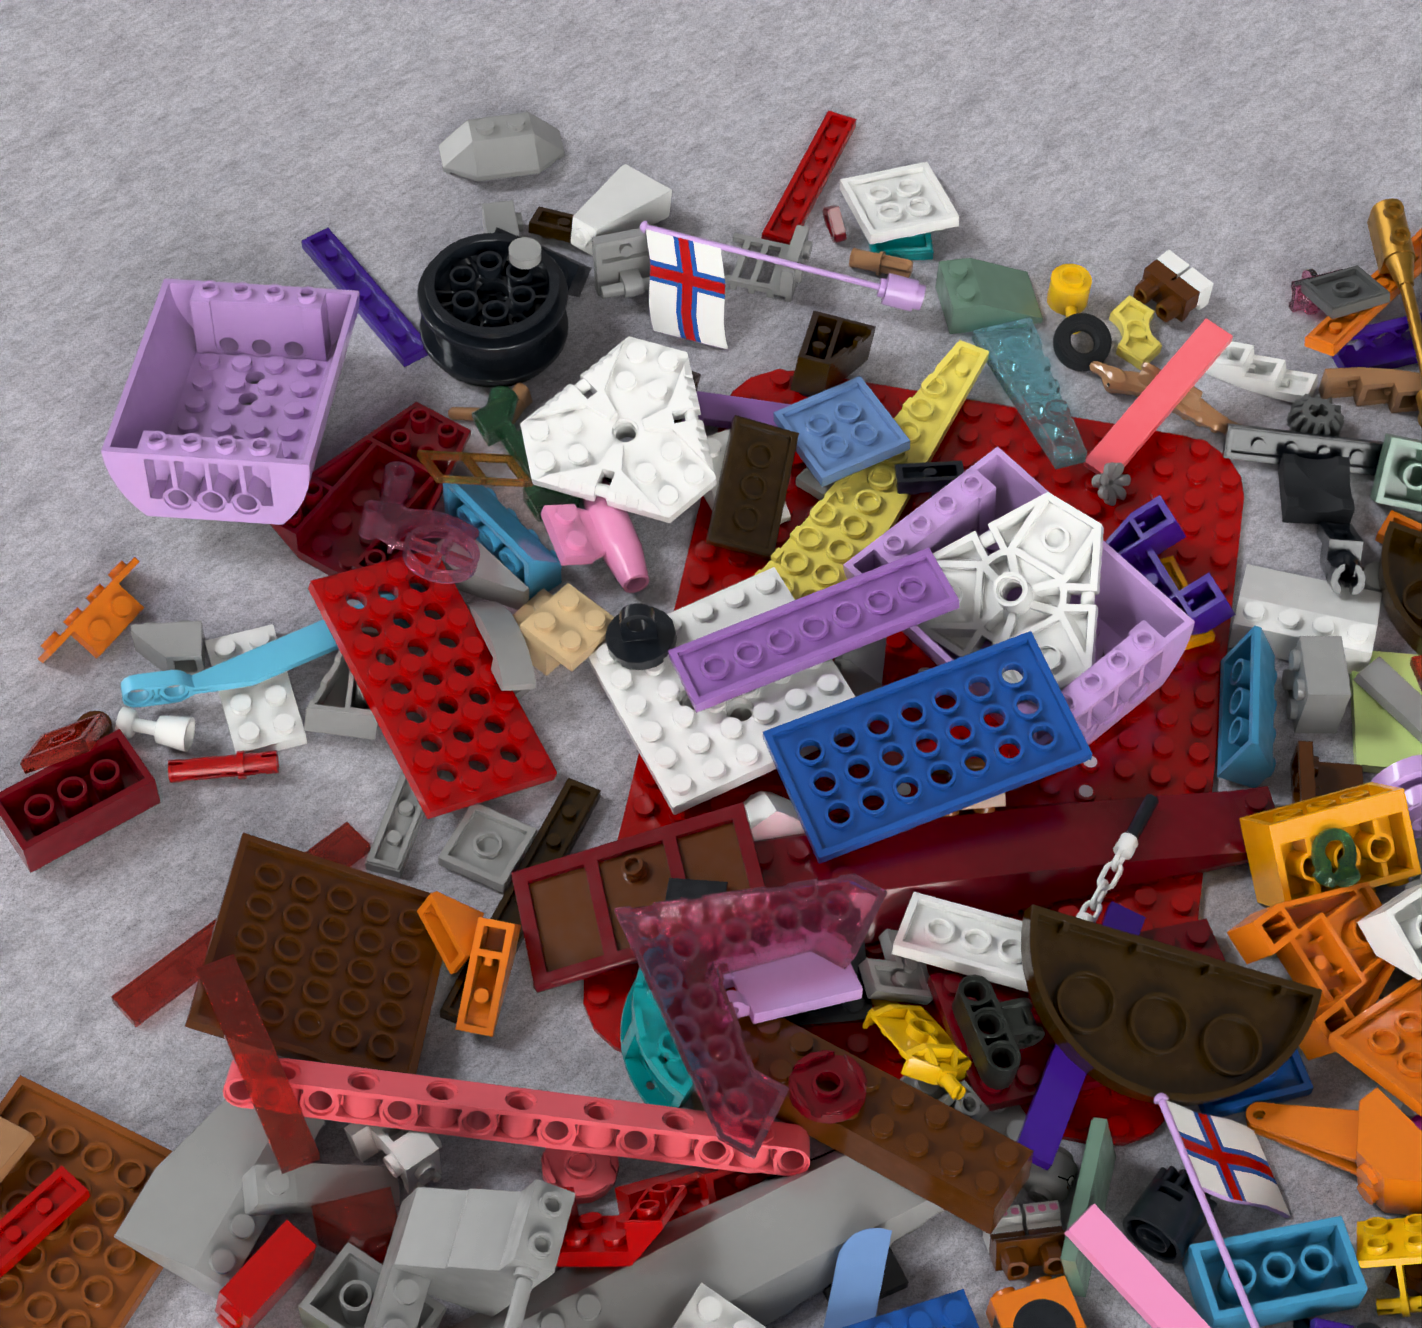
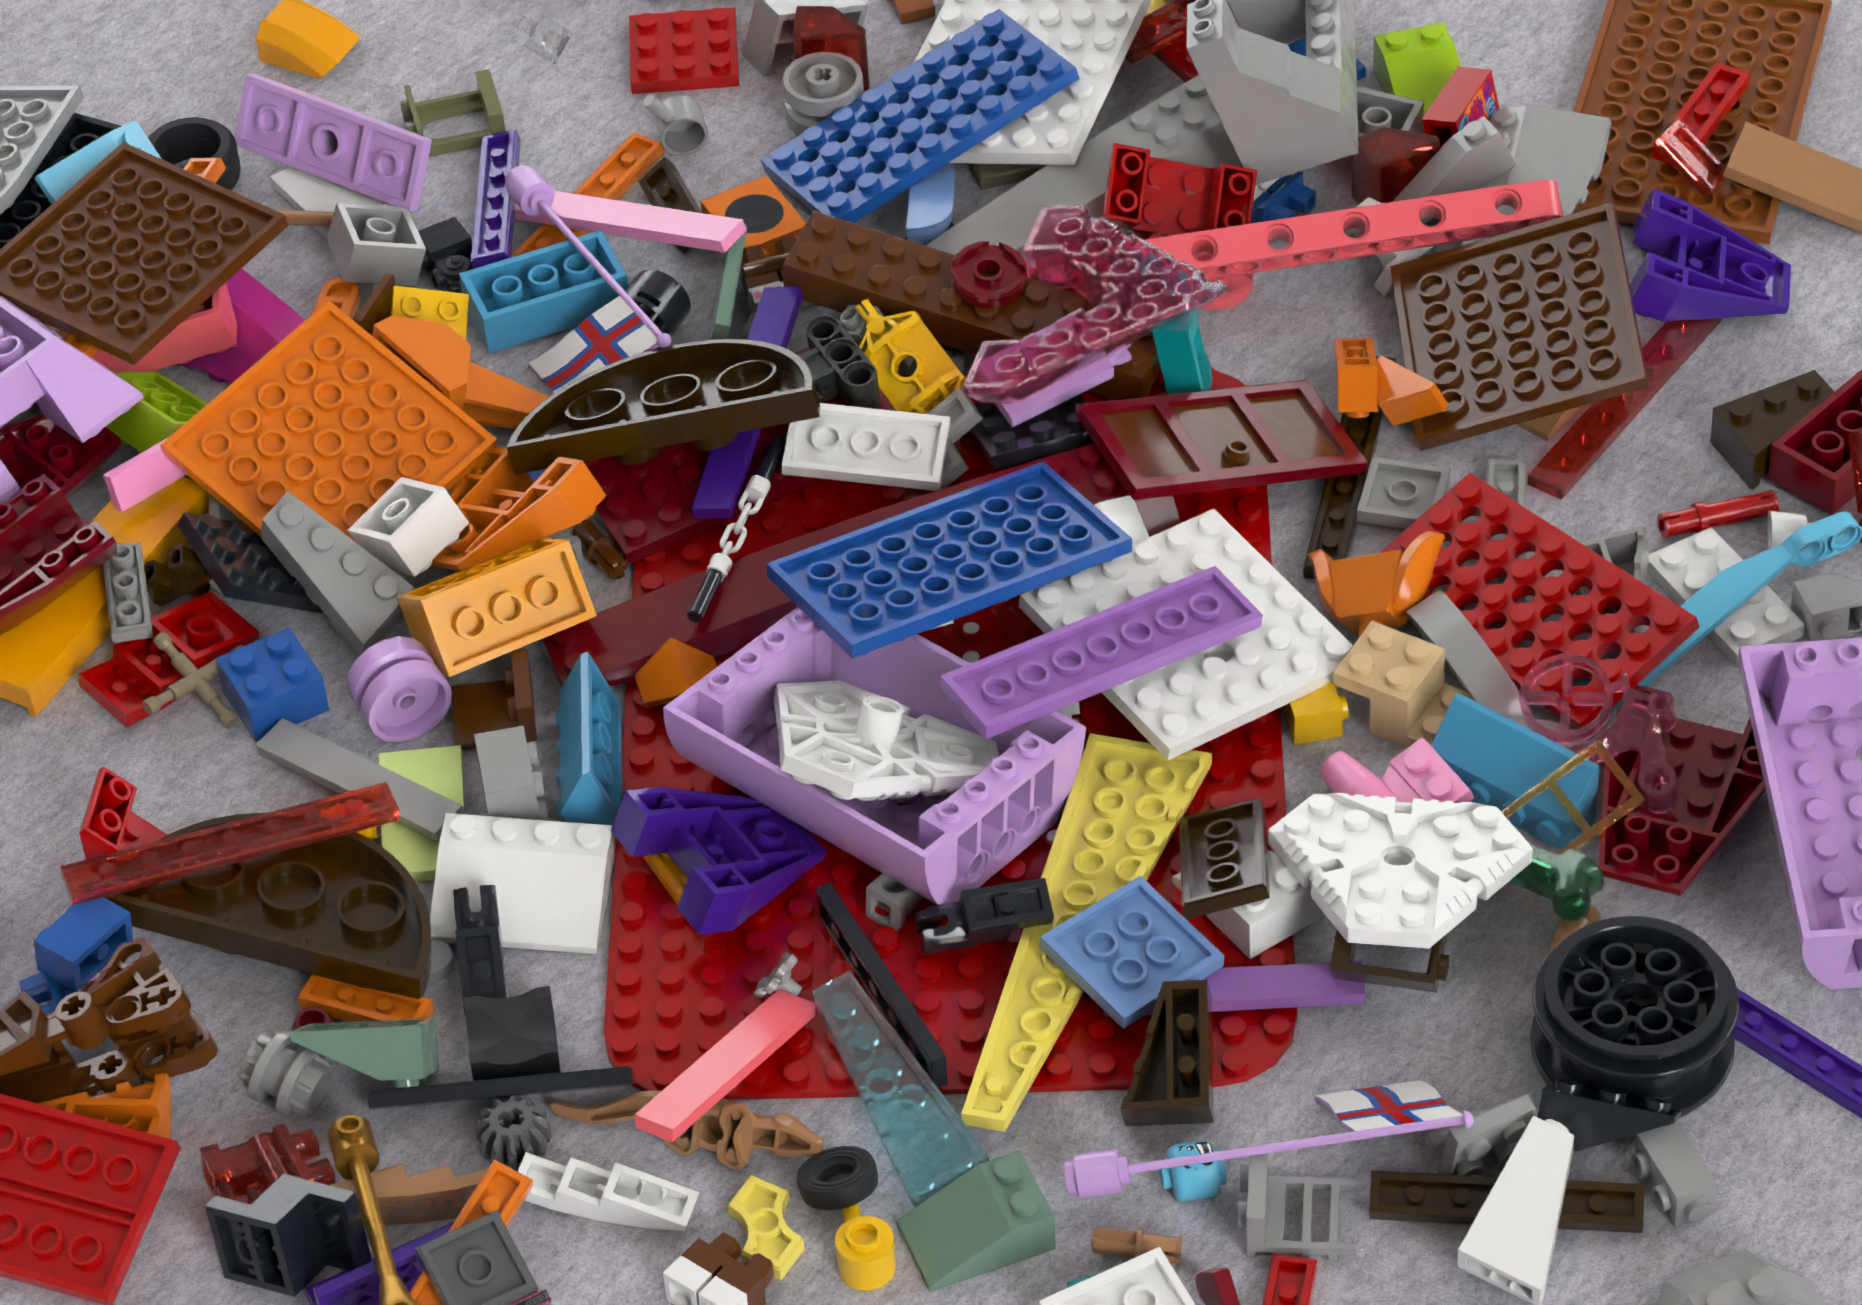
camera: 175 degrees right, 10 degrees down
clear red tile [196,954,320,1174] -> none
light grey tile [508,237,541,269] -> none
black tile [605,603,677,670] -> none
black window [665,878,728,908] -> none
clear green piece [1311,828,1361,888] -> none
none -> reddish brown axle [572,520,628,579]
none -> orange slope [635,637,717,709]
none -> black tile [816,882,948,1089]
none -> medium azure head [1159,1140,1227,1202]
none -> orange torso [1308,531,1445,640]
none -> dark purple wedge [1630,189,1791,322]
none -> clear red tile [1653,118,1726,198]
none -> dark brown wedge [1710,370,1834,490]

